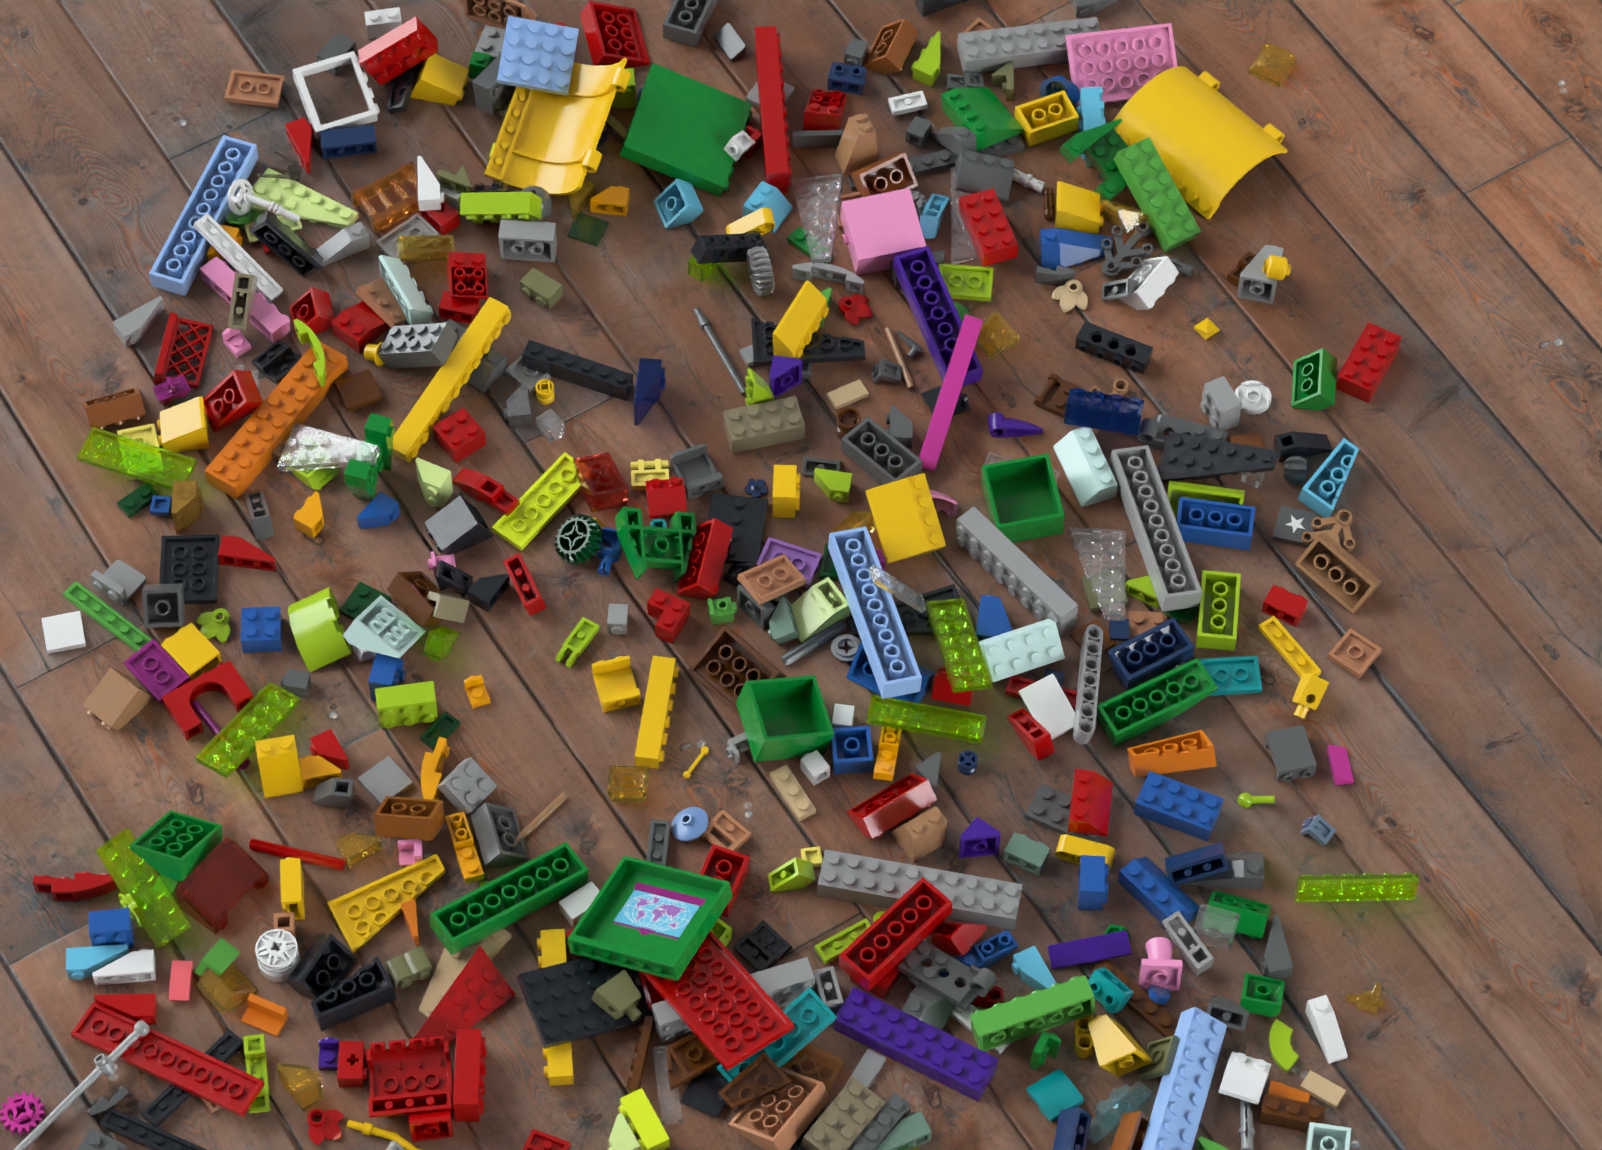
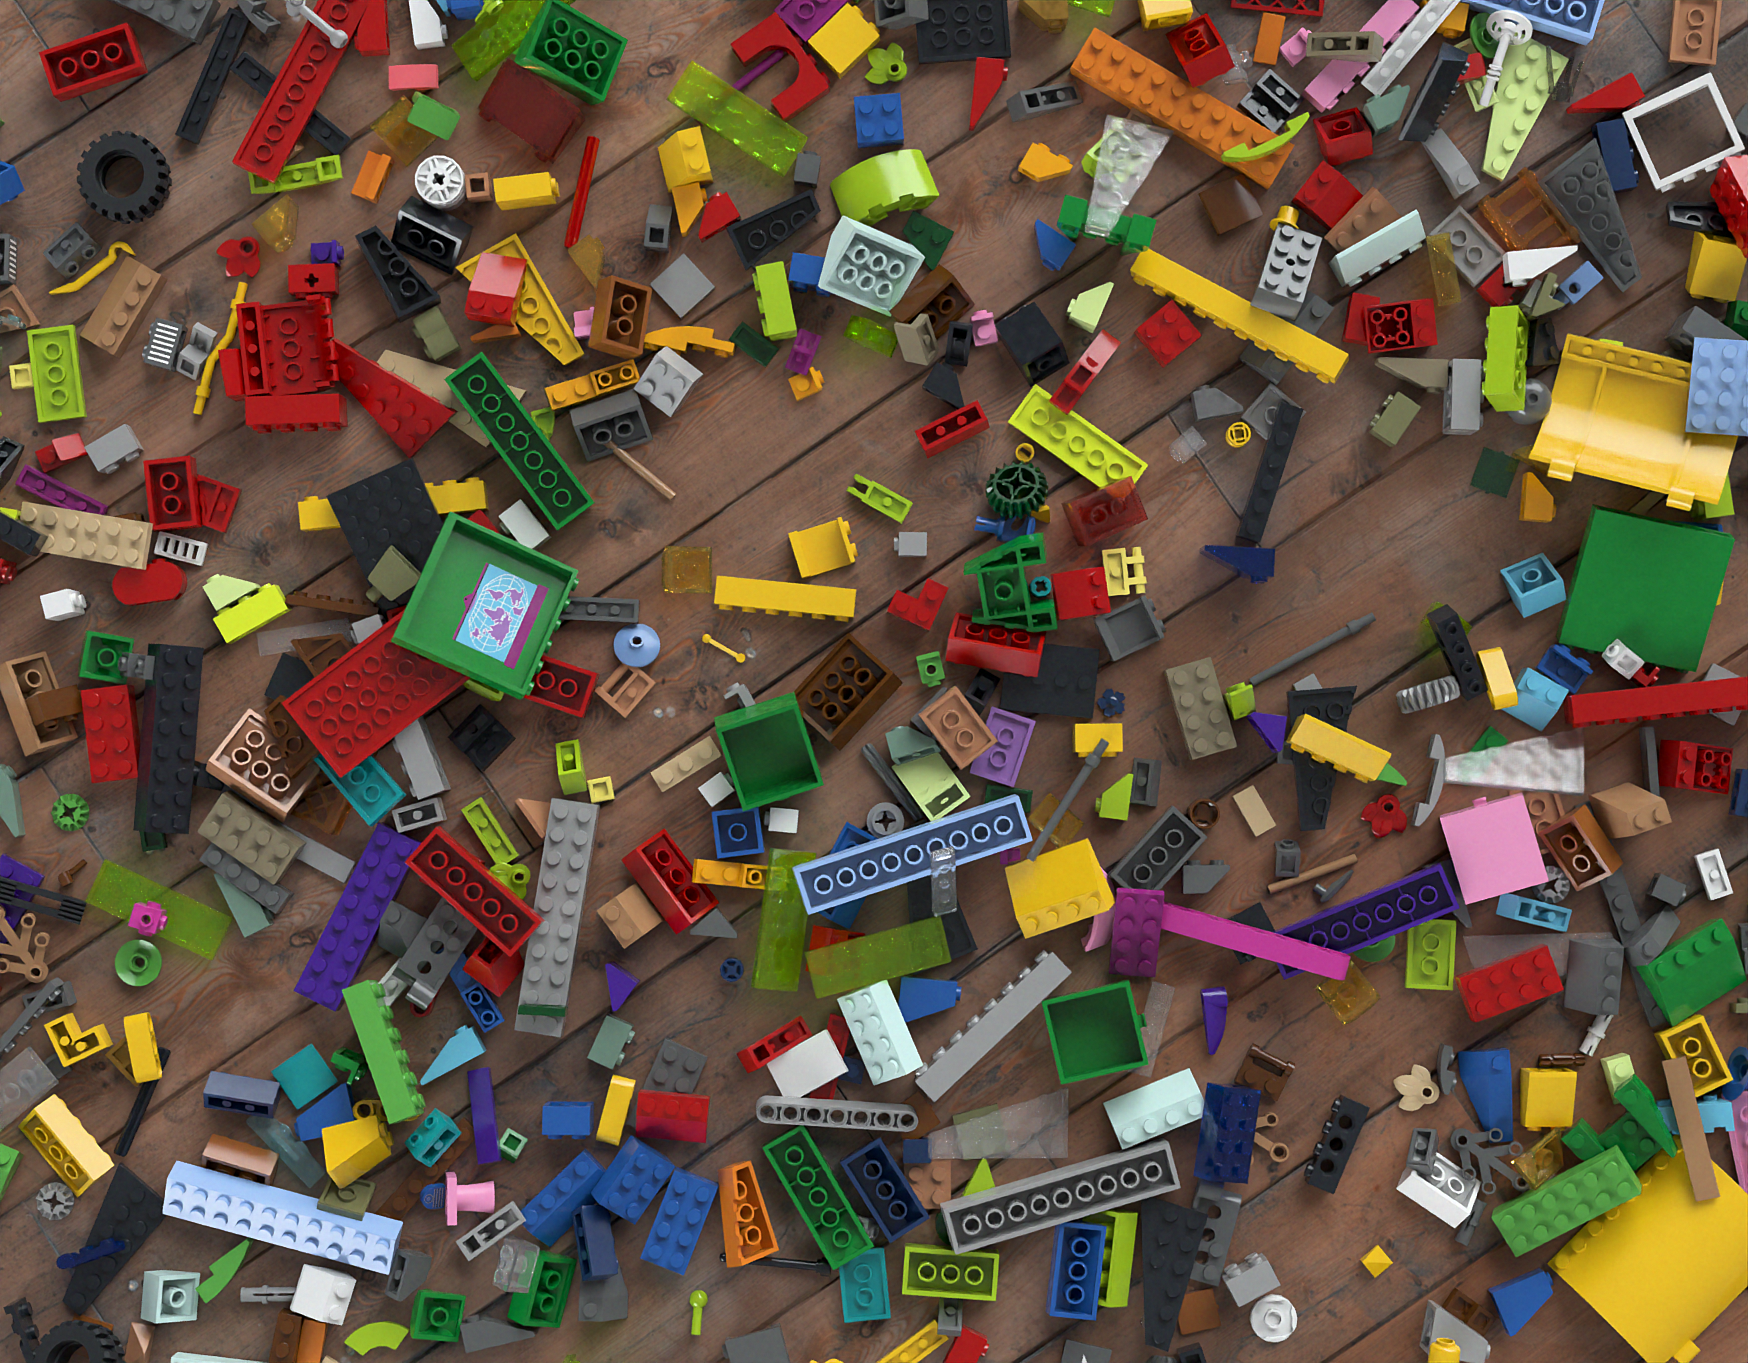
camera: 90 degrees right, 30 degrees up
none -> blue slope [294,1082,357,1141]
none -> slope [464,252,528,327]
none -> nougat slope [515,798,551,839]
none -> dark green tile [518,1003,568,1017]
none -> blue brick [591,1135,675,1225]
none -> black piece [719,1253,831,1277]
none -> black wedge [726,189,821,271]
none -> magenta hips [785,328,822,376]
none -> dark grey slope [937,1297,963,1337]
none -> yellow hinge [1016,443,1035,462]
none -> dark grey bar [1026,738,1109,862]
none -> magenta plate [1108,888,1165,977]
none -> orange slope [1253,13,1286,66]
none -> sand green slope [1360,85,1410,138]
none -> dark tan slope [1375,357,1448,394]
none -> blue slope [1488,1268,1554,1337]
none -> blue bracket [1535,644,1593,695]
none -> dark grey wing [1538,138,1642,292]
none -> medium blue torso [1553,261,1603,310]
none -> yellowish green slope [1600,1053,1635,1104]
none -> medium nougat tile [1661,1056,1720,1202]

